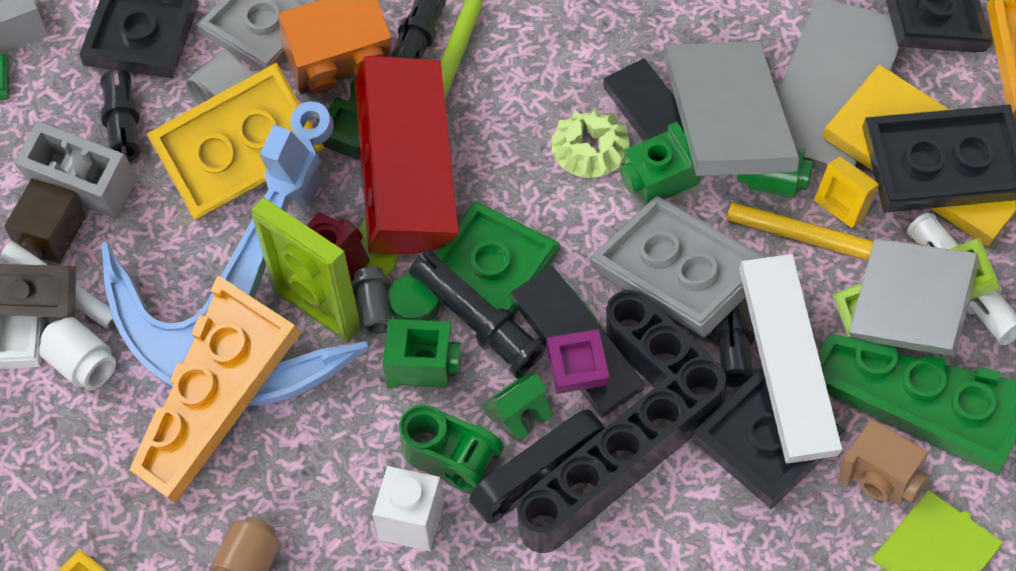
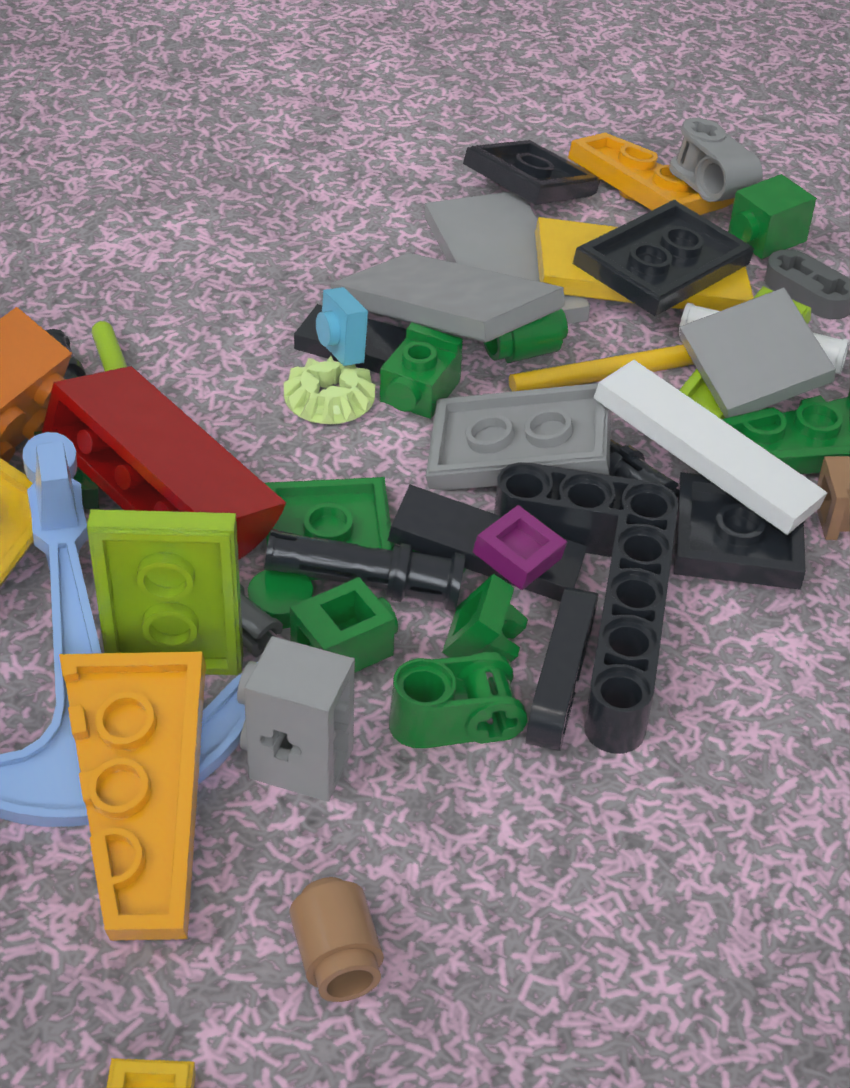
camera: 45 degrees left, 15 degrees down
white brick [372,466,445,551] -> none
yellow plate [813,156,879,229] -> none
none -> light grey brick [237,636,355,802]
none -> medium azure plate [316,287,368,366]

